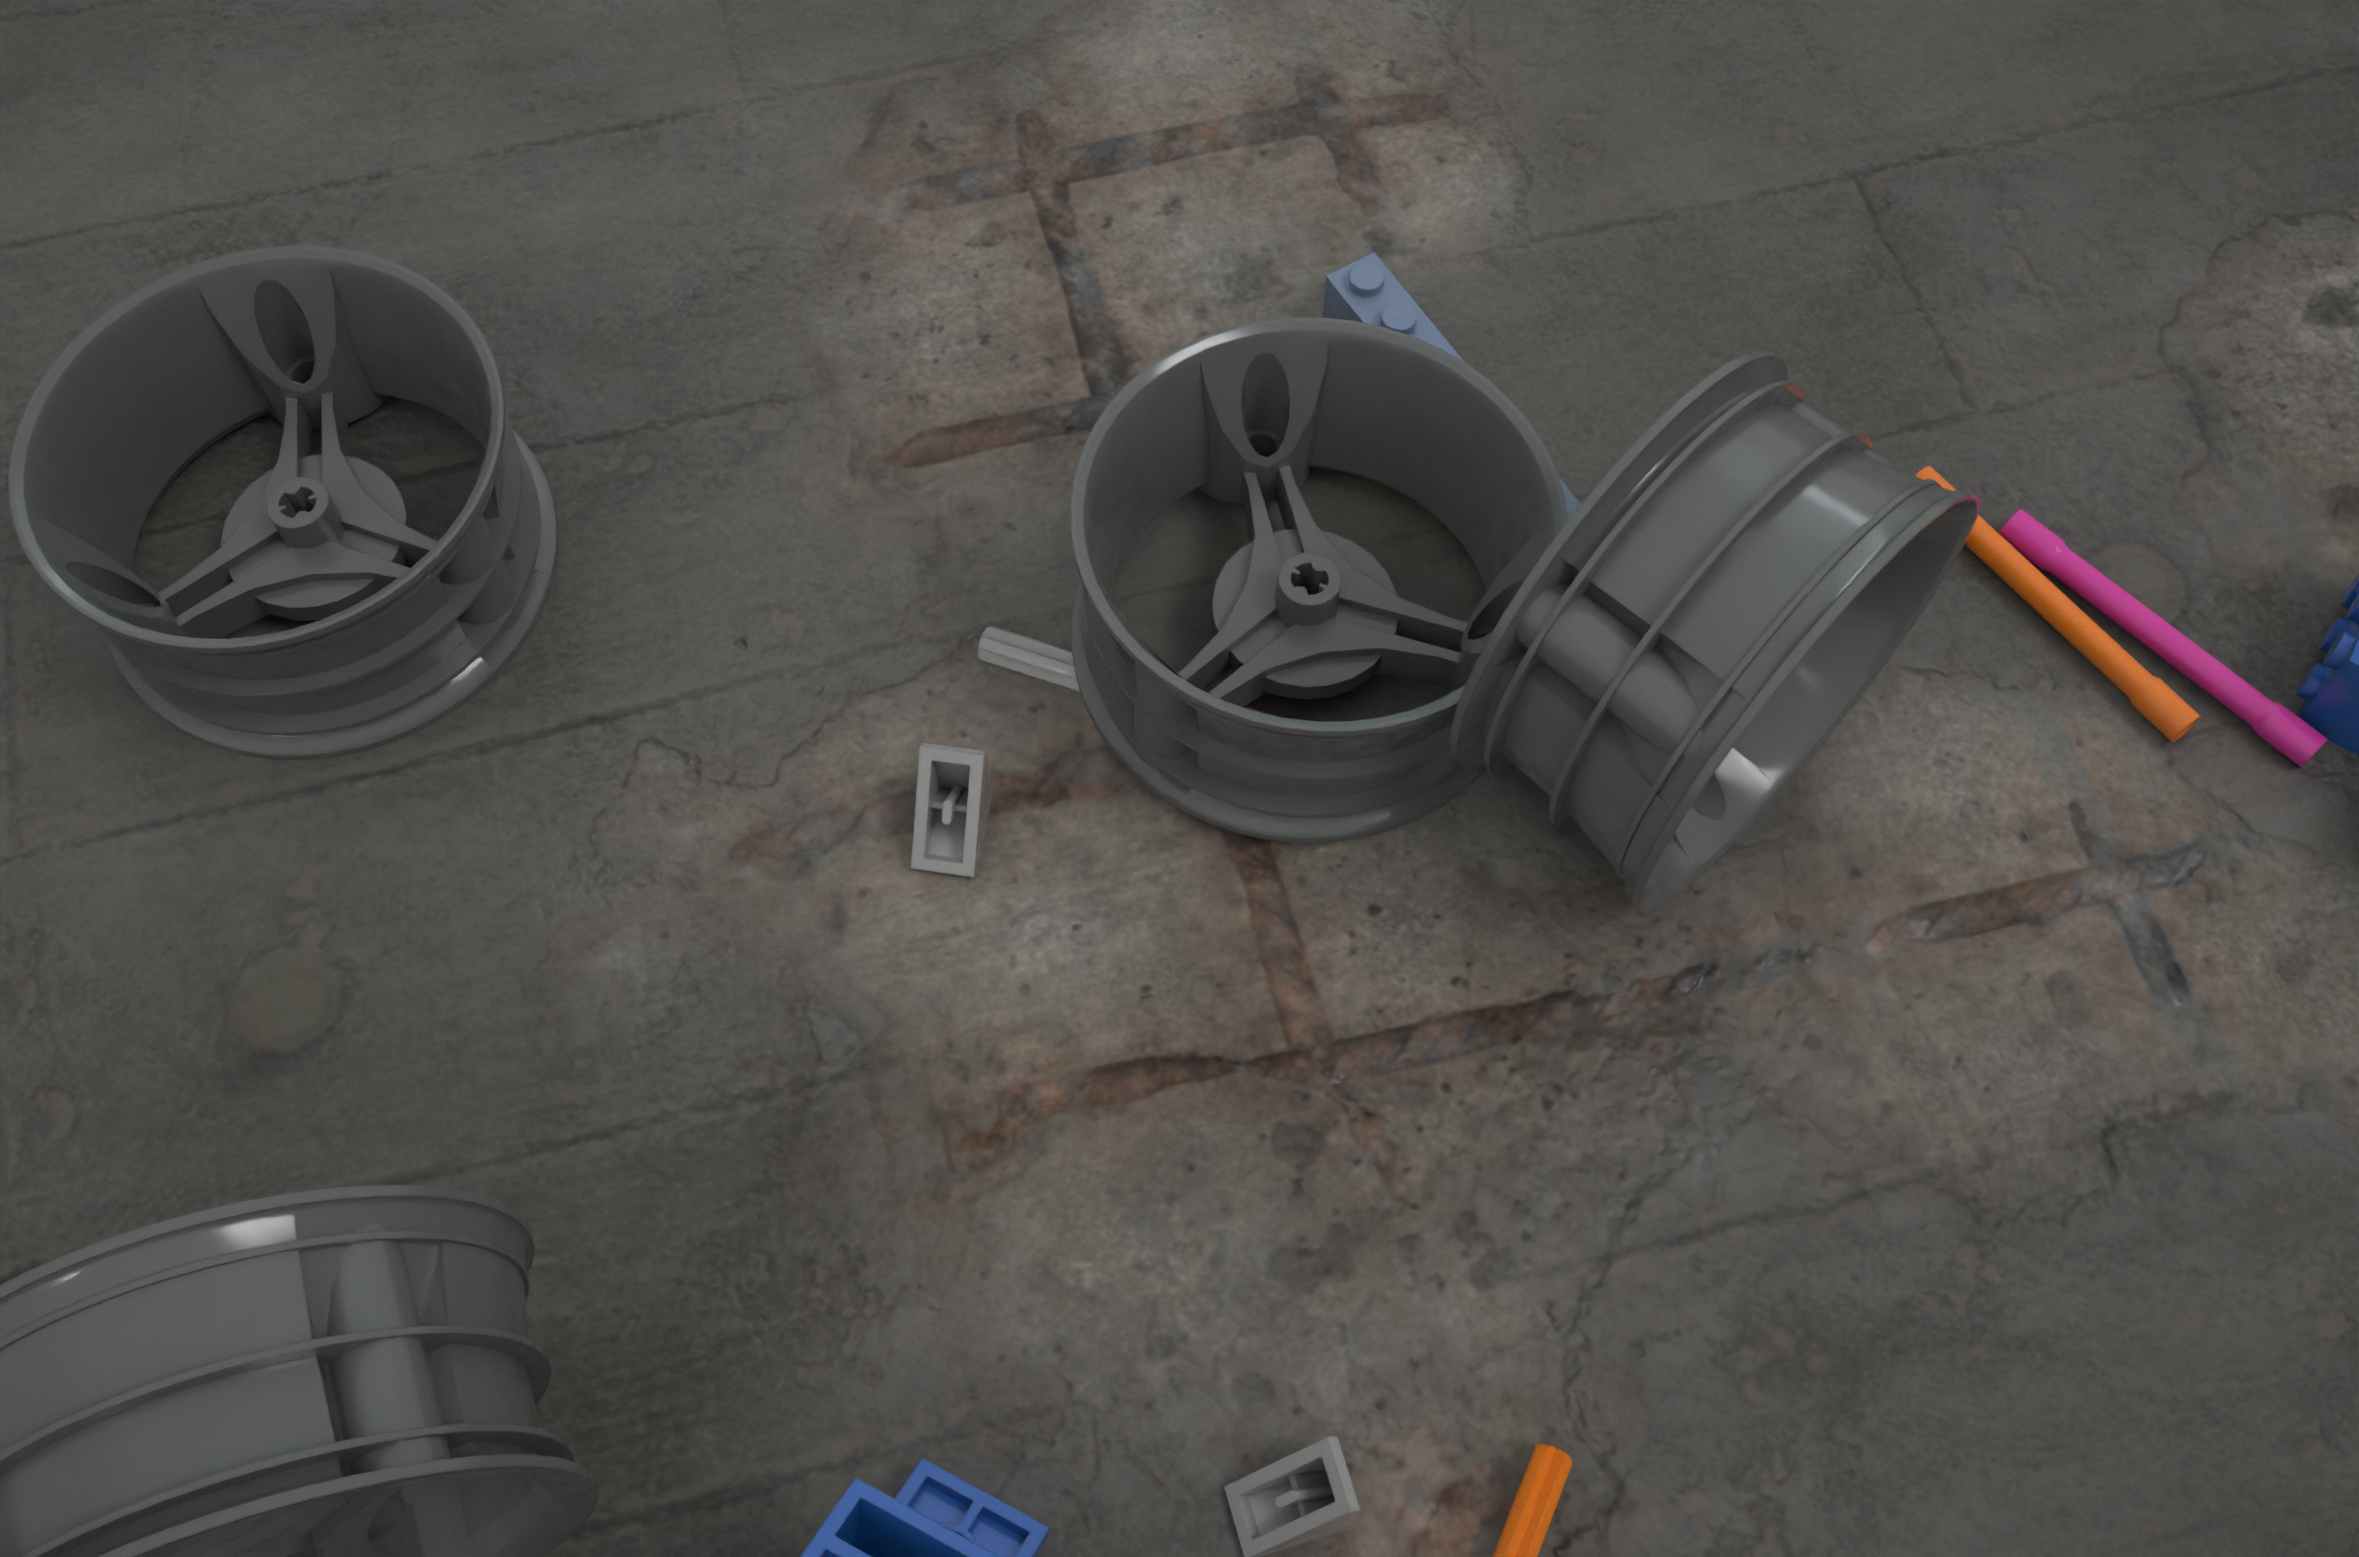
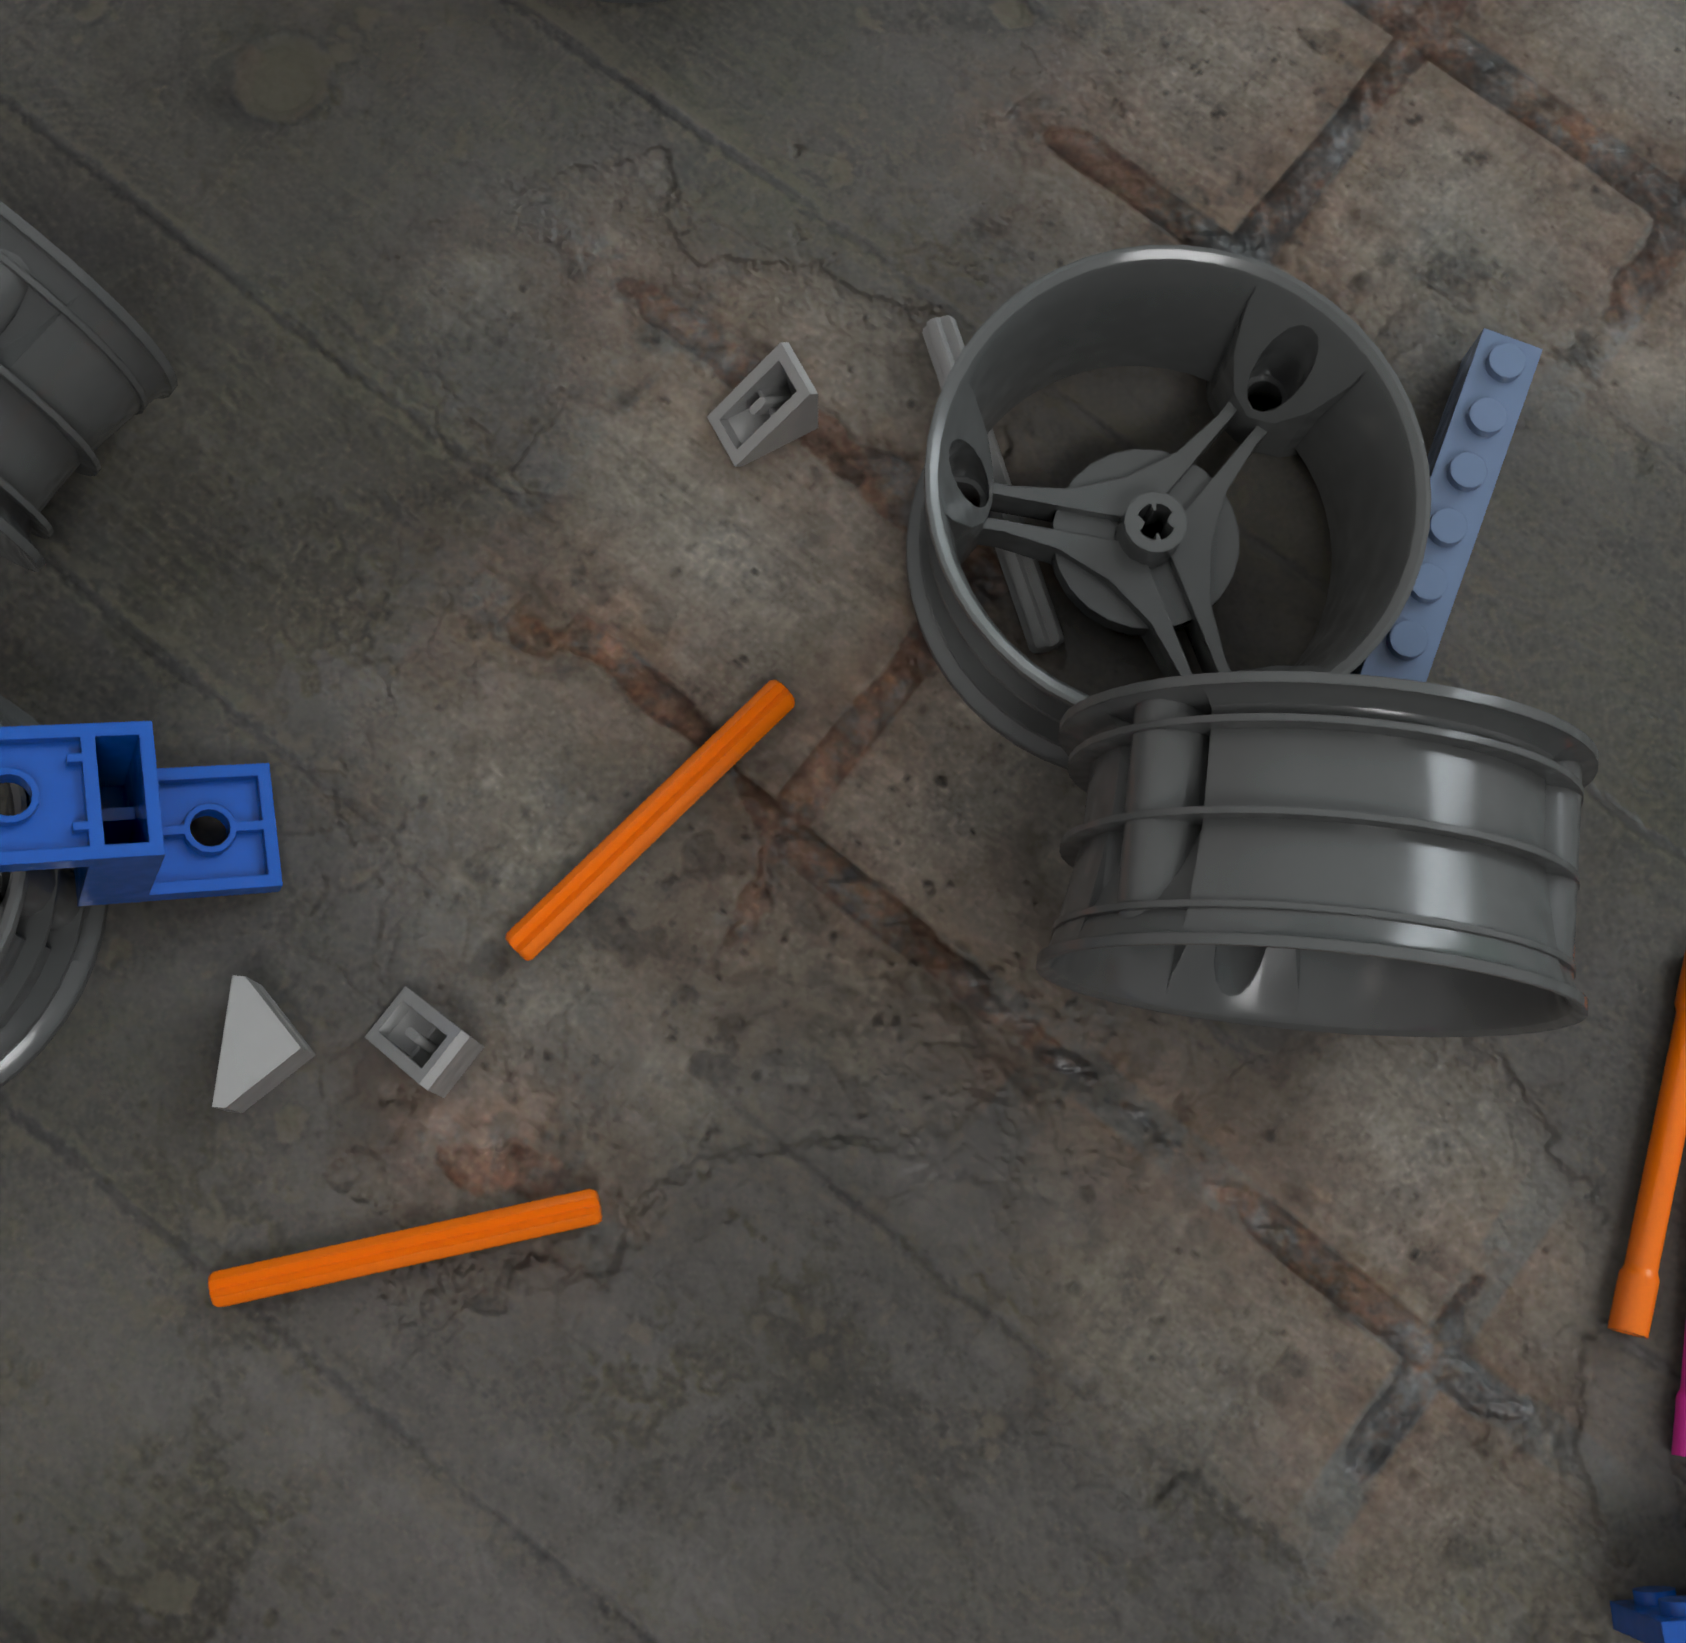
camera: 50 degrees right, 15 degrees up
none -> orange axle [505,679,795,961]

